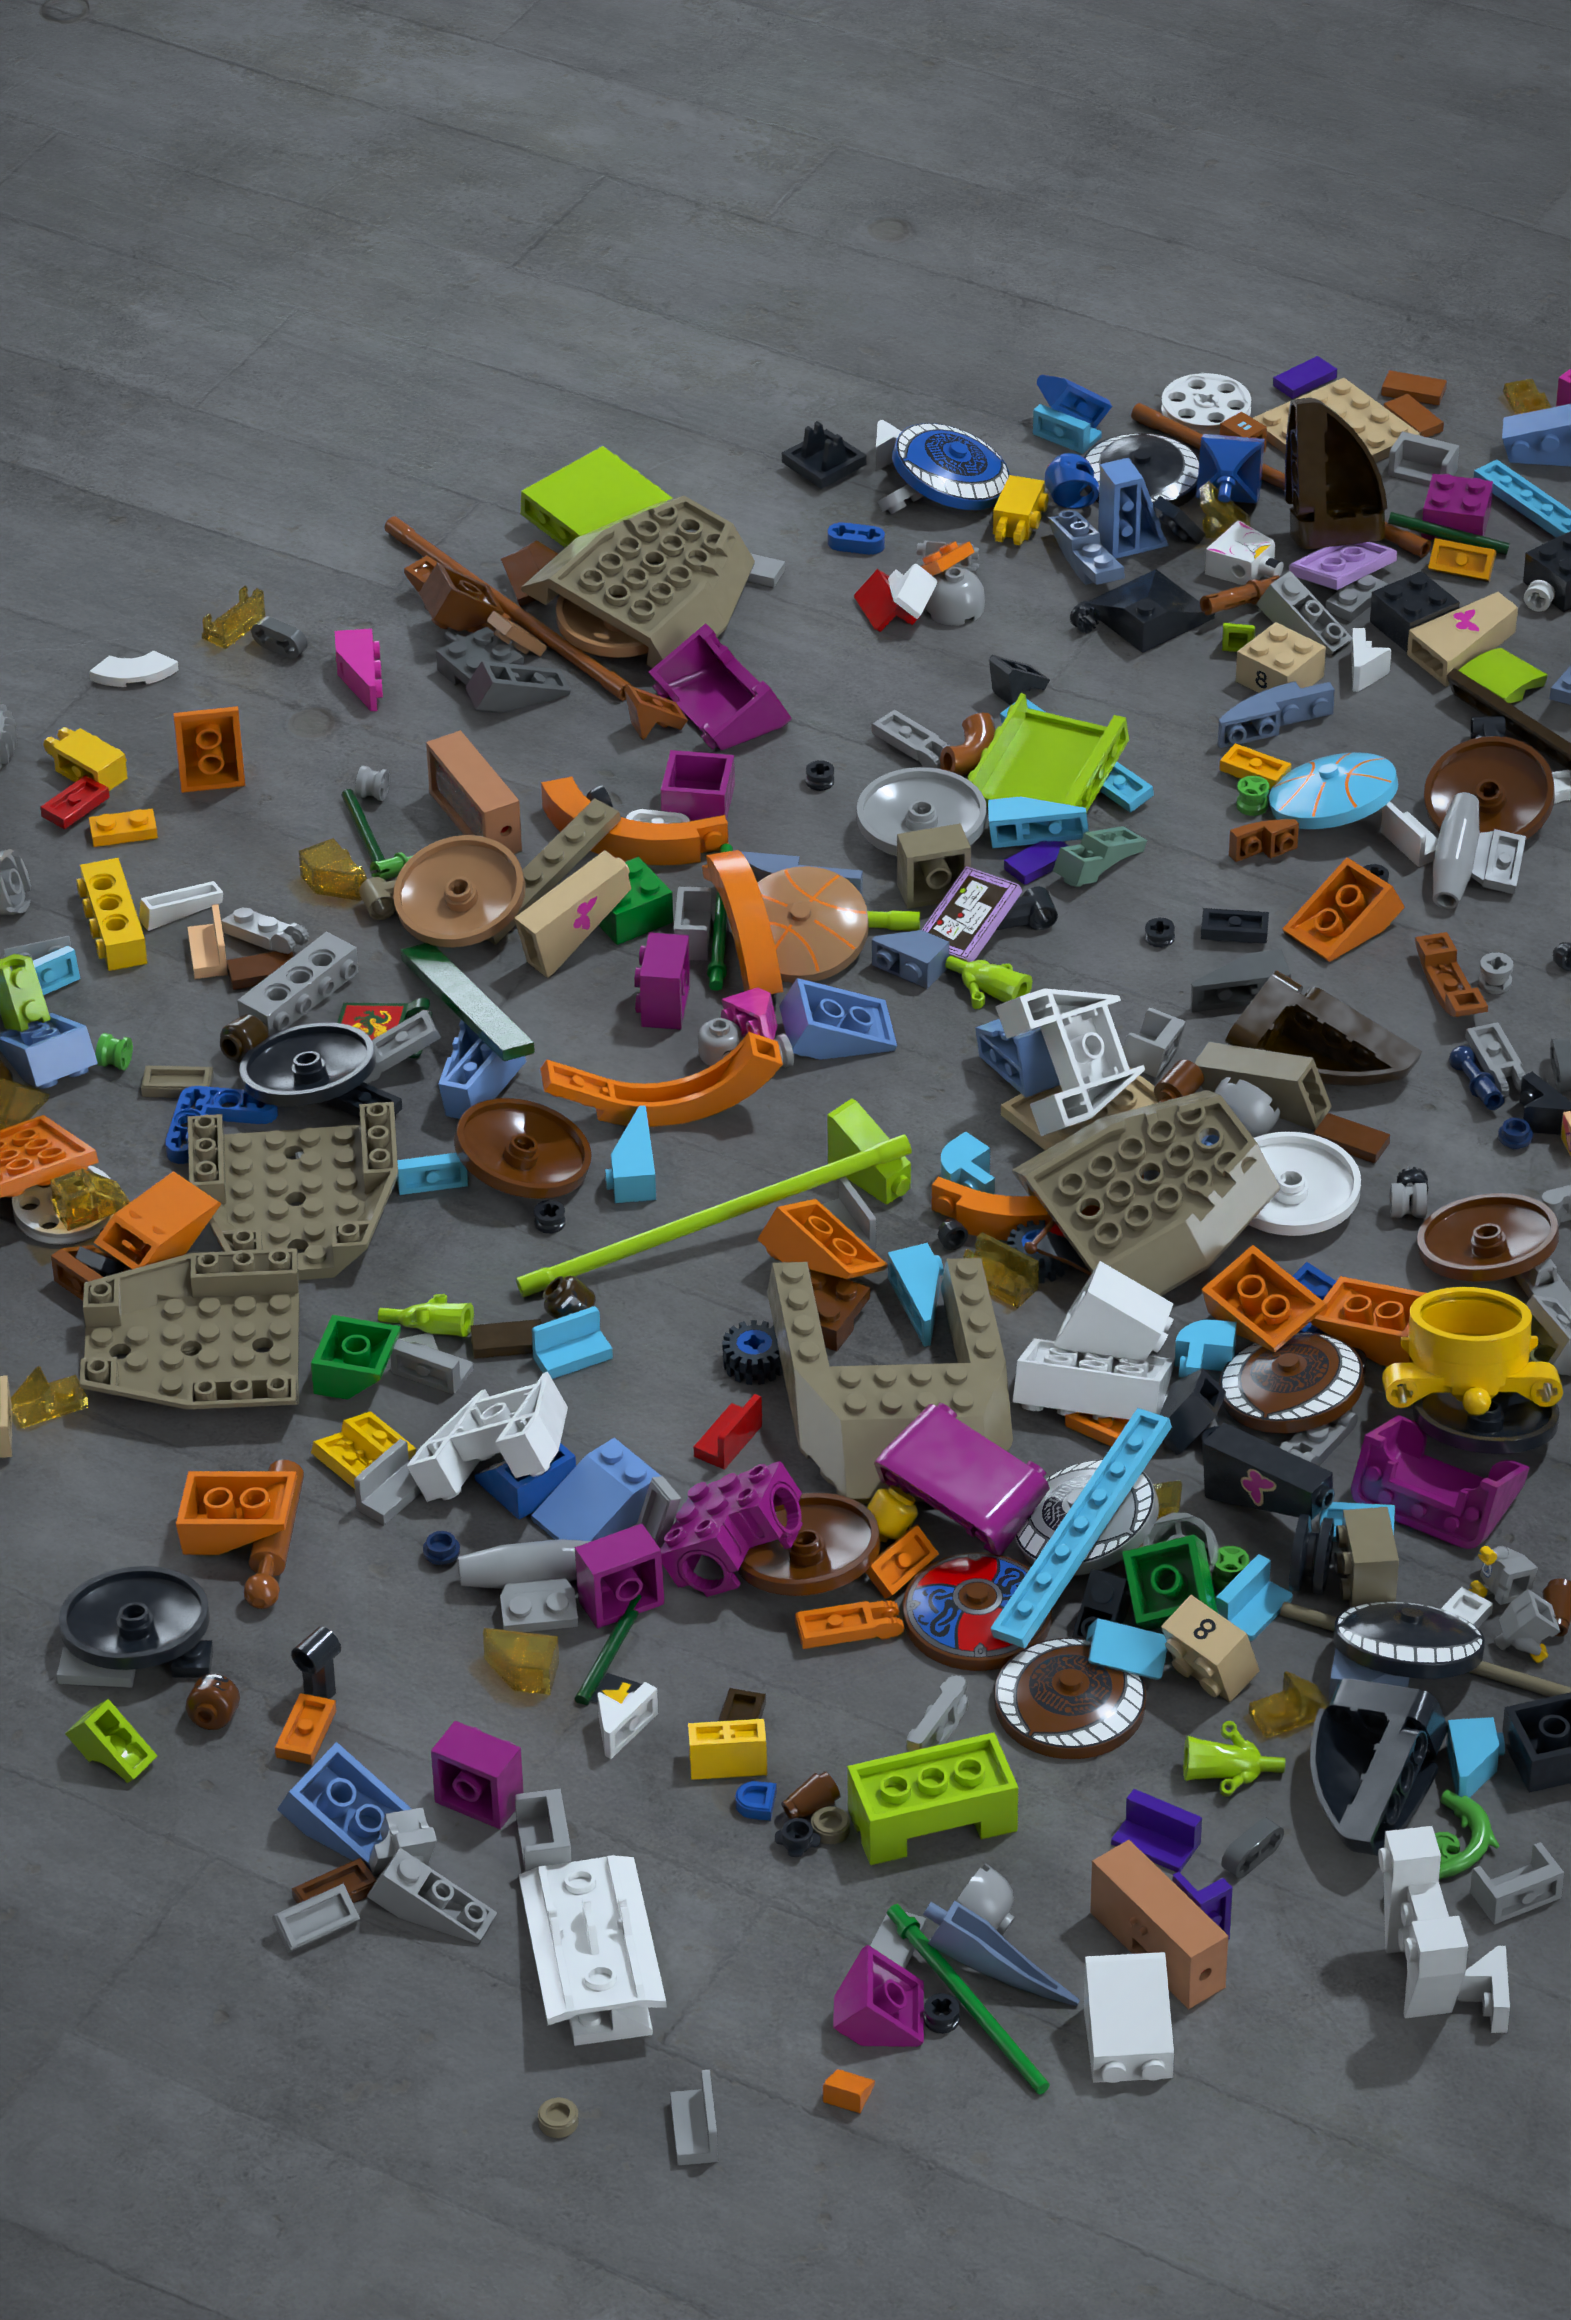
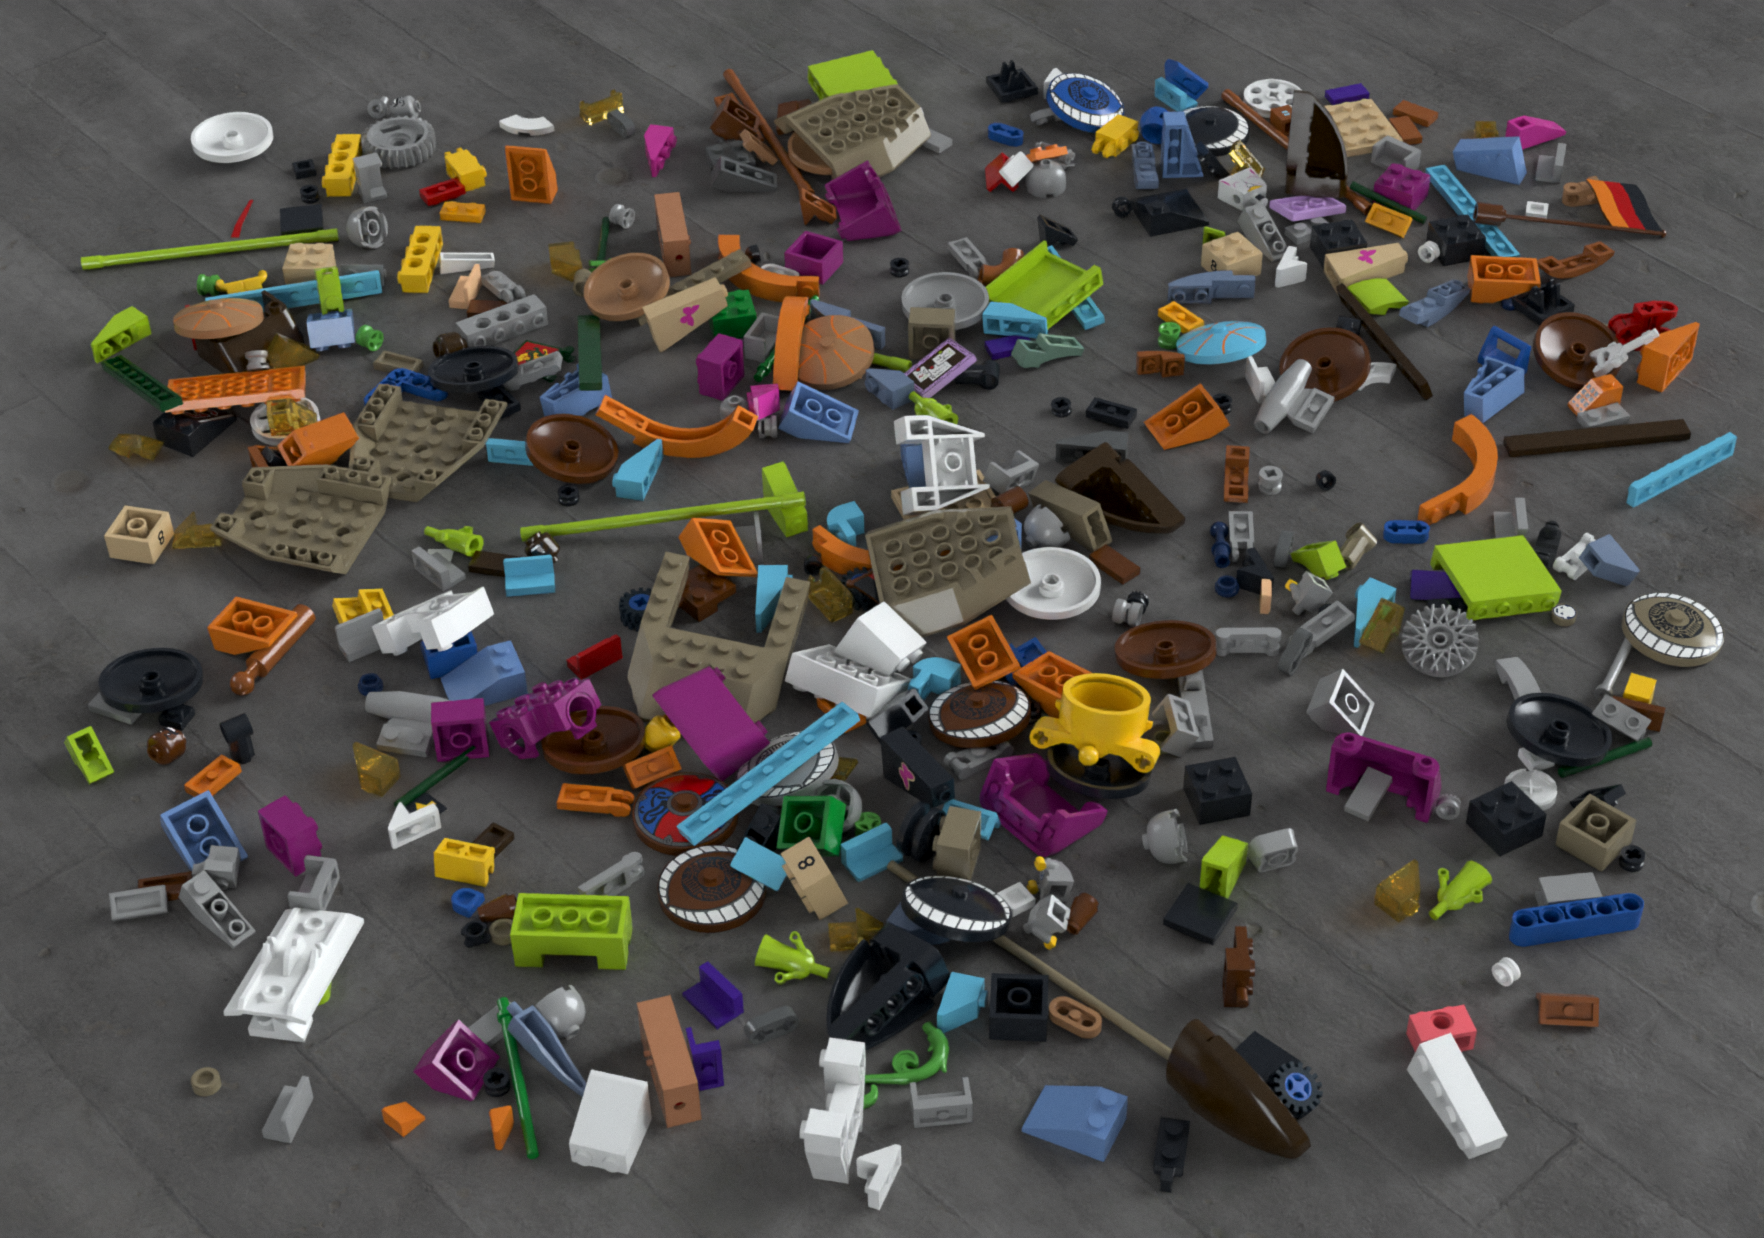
camera: 20 degrees right, 0 degrees up
green slope [311,1315,401,1400] -> none
light grey tile [637,1476,681,1548] -> none
blue piece [1196,434,1265,503] -> none
dark orange pin [1200,575,1280,615] -> none
none -> orange slope [489,1106,514,1151]

